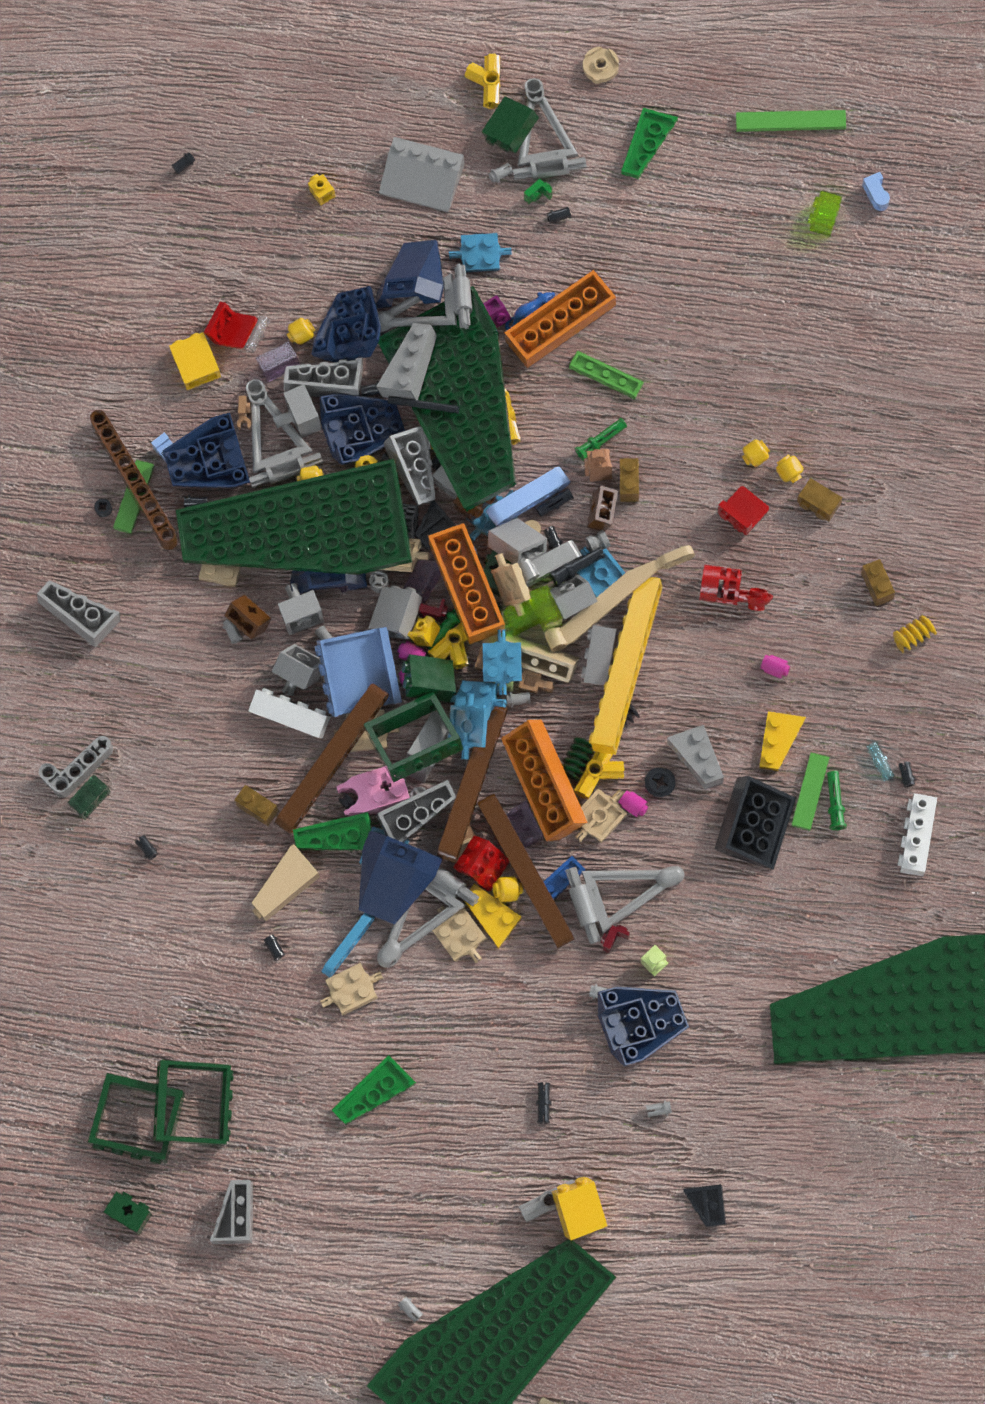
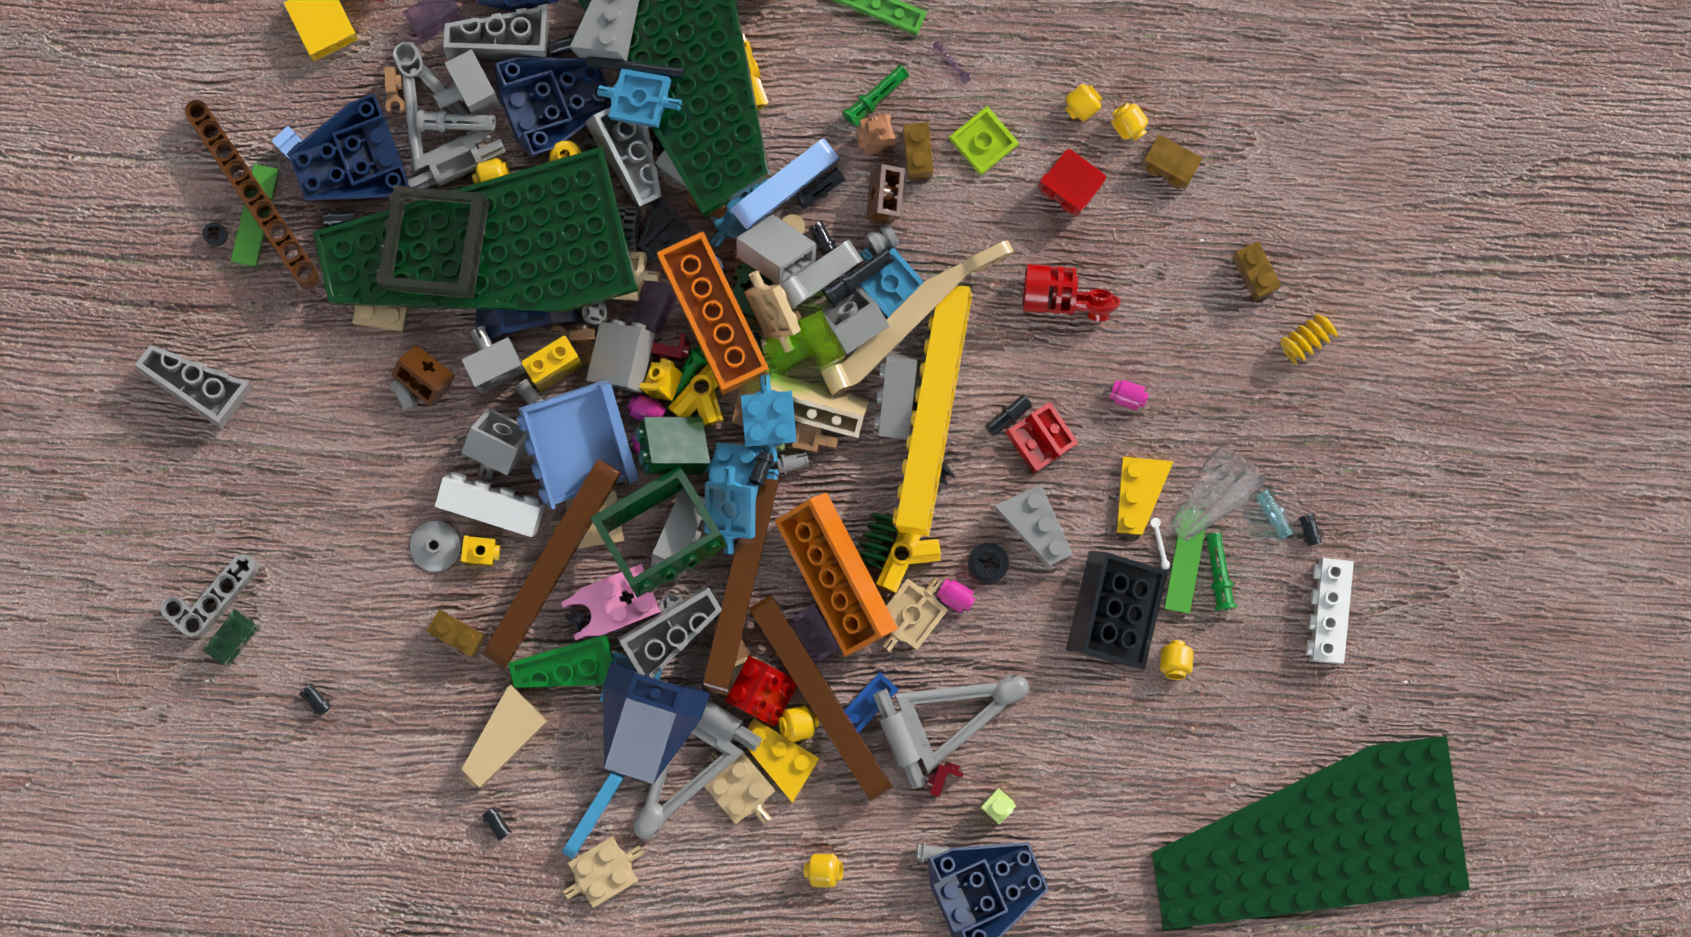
camera: 15 degrees left, 10 degrees up
none -> clear smoke window [376,185,489,299]
none -> light grey dish [410,521,461,572]
none -> light grey pin [417,109,496,133]
none -> yellow brick [461,536,501,566]
none -> yellow panel [522,336,583,392]
none -> medium nougat plate [551,325,596,345]
none -> dark azure plate [597,69,682,128]
none -> black pin [748,452,774,487]
none -> yellow head [804,853,843,888]
none -> clear purple hinge [933,41,971,83]
none -> lime tile [948,106,1019,177]
none -> black axle [985,394,1033,436]
none -> red slope [1005,402,1078,474]
none -> white hinge [1150,518,1170,570]
none -> yellow head [1159,640,1194,680]
none -> clear wedge [1169,445,1266,541]

